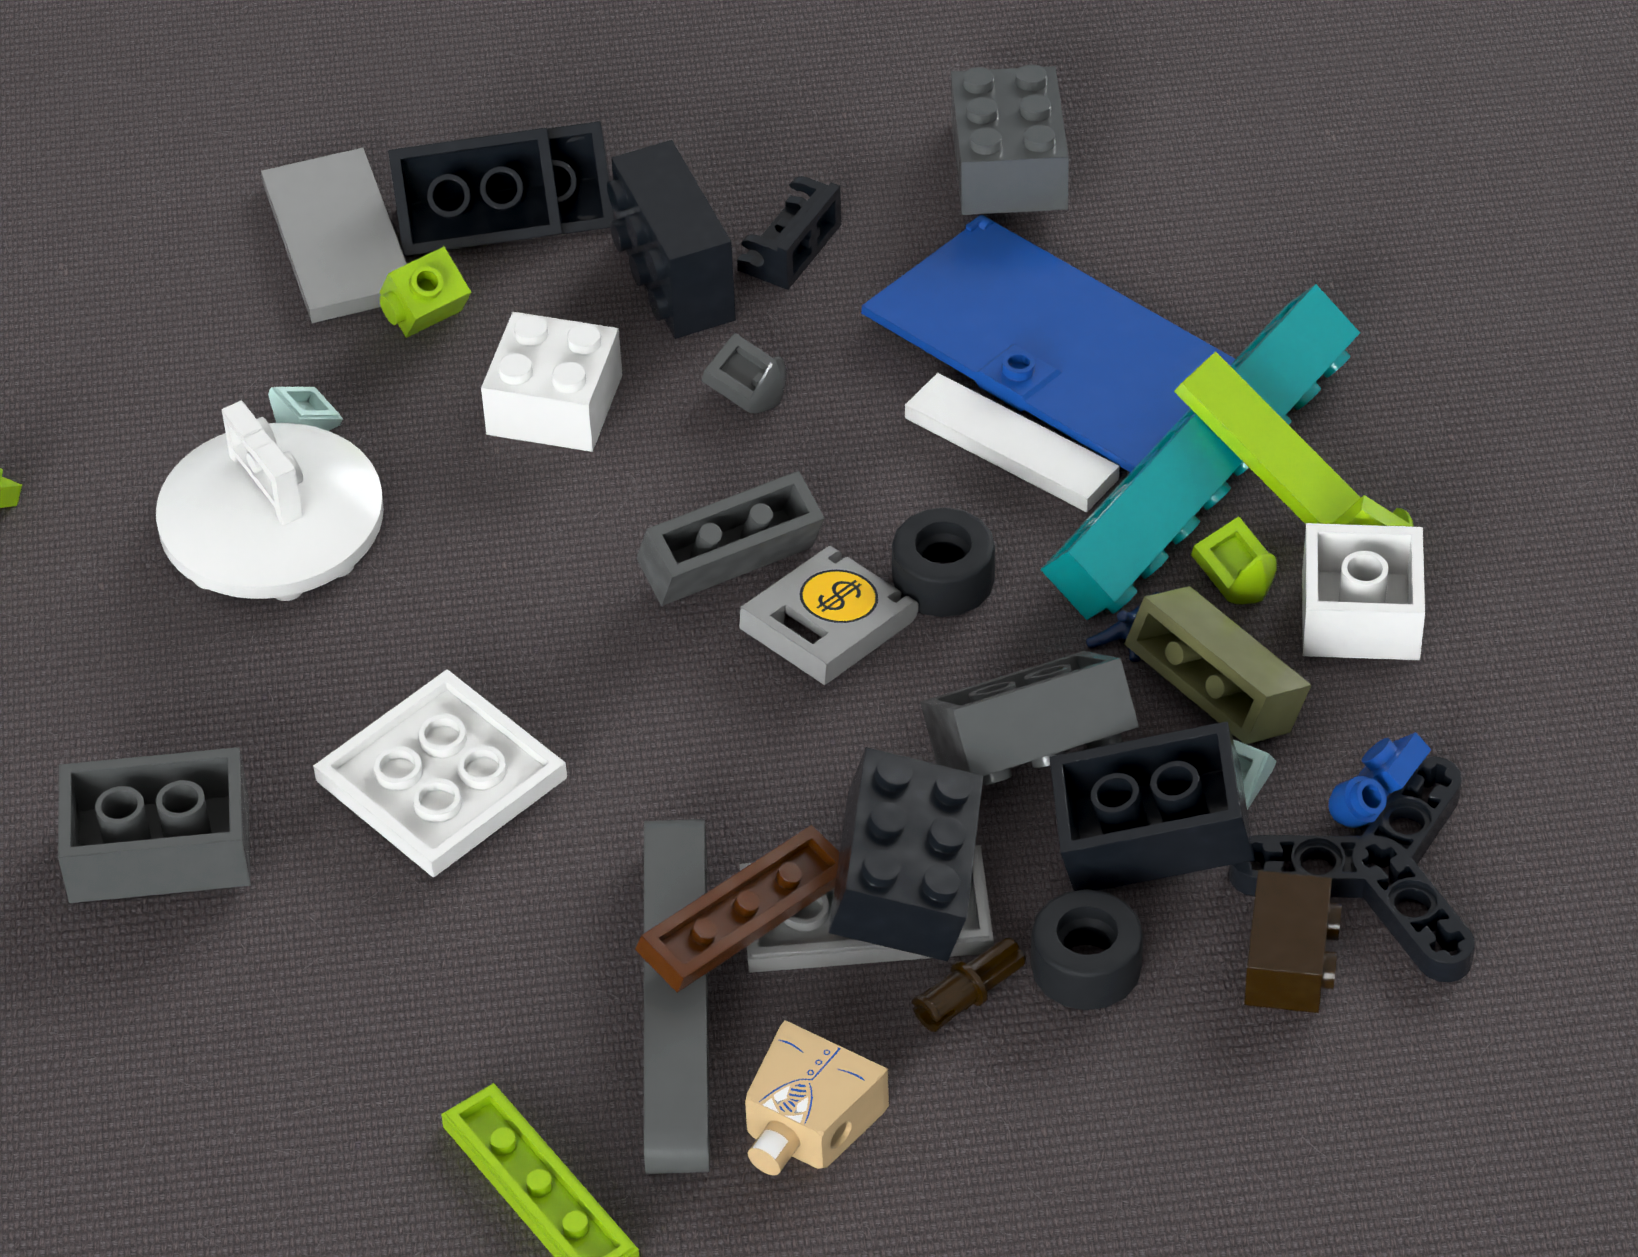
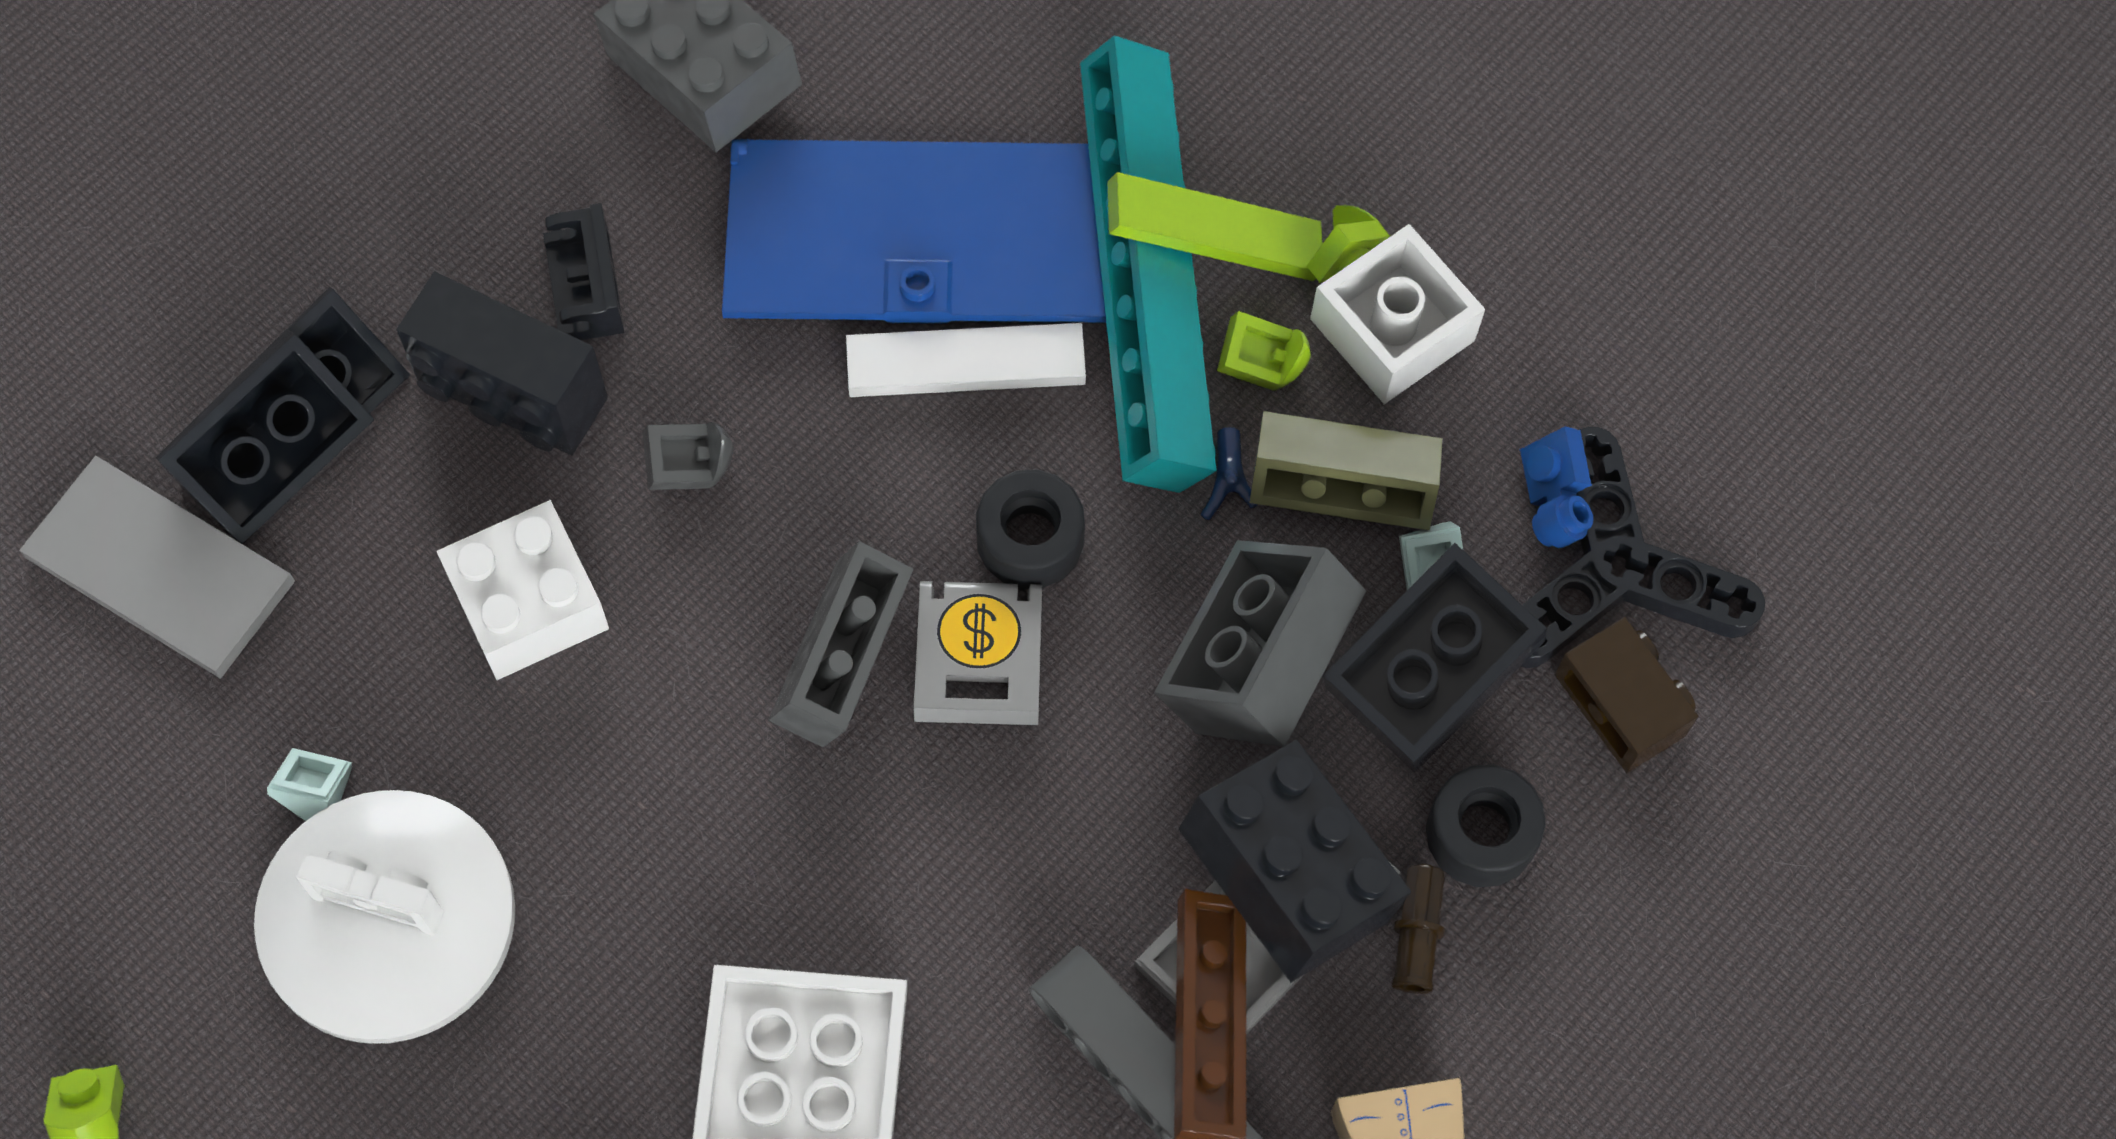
camera: 45 degrees left, 20 degrees up
lime brick [379,247,471,338] -> none

